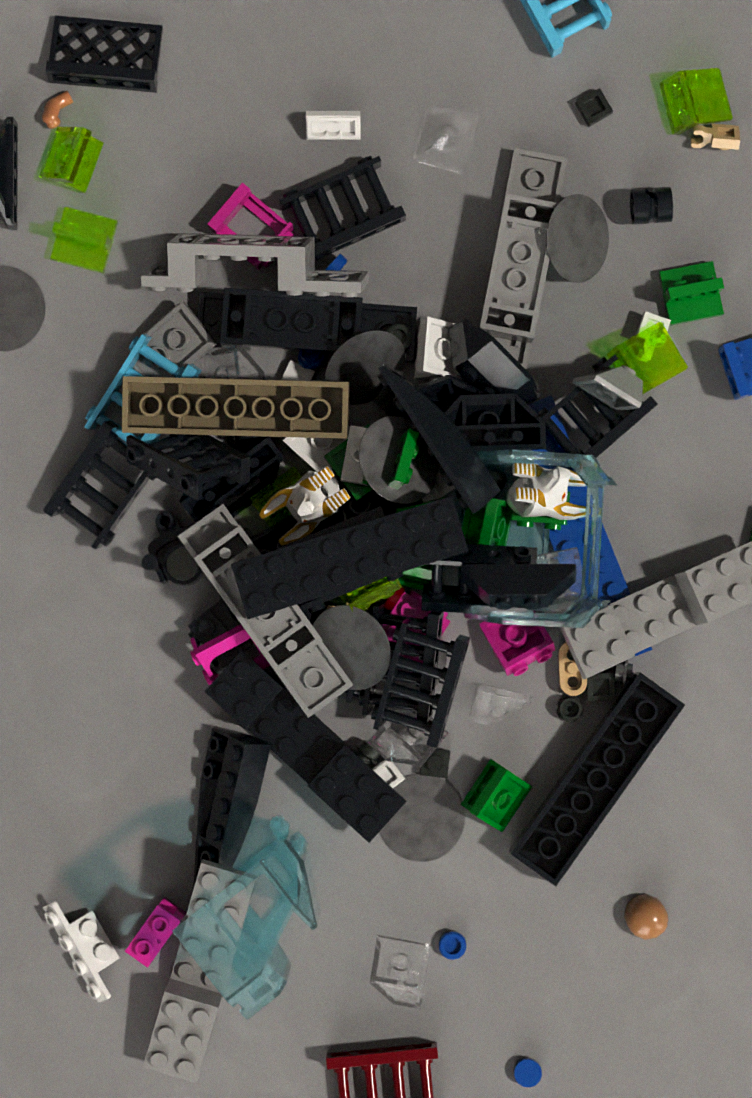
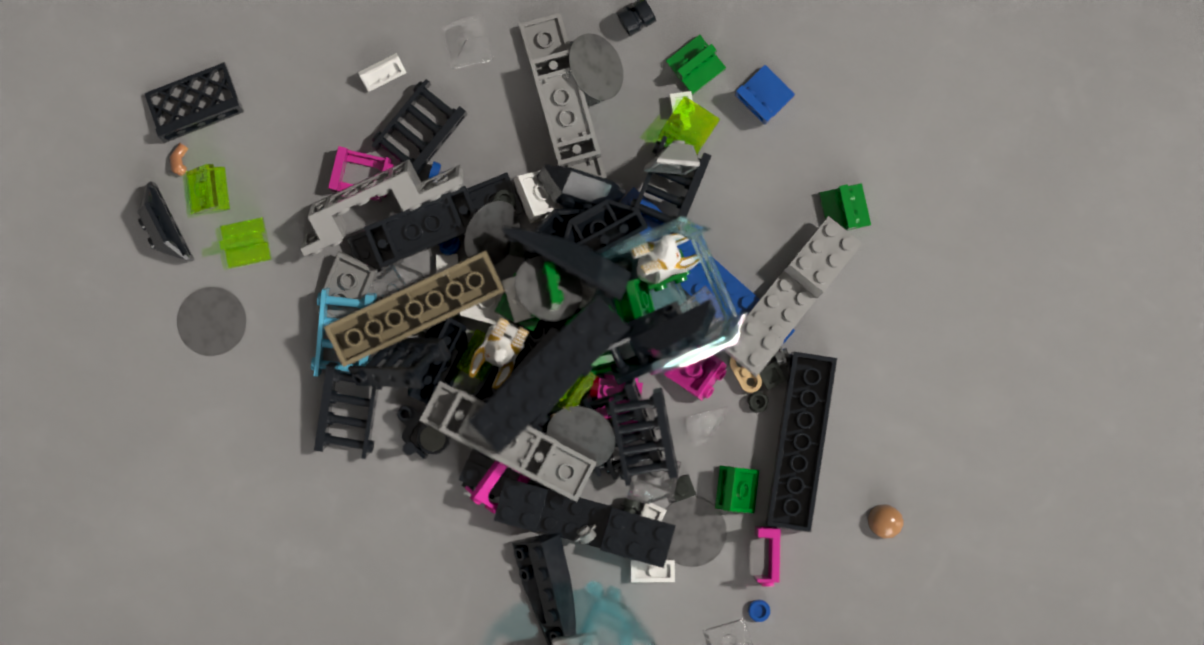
camera: 25 degrees left, 0 degrees up
none -> light grey plate [574,524,596,545]
none -> white plate [631,559,675,582]
none -> dark pink panel [754,526,781,587]

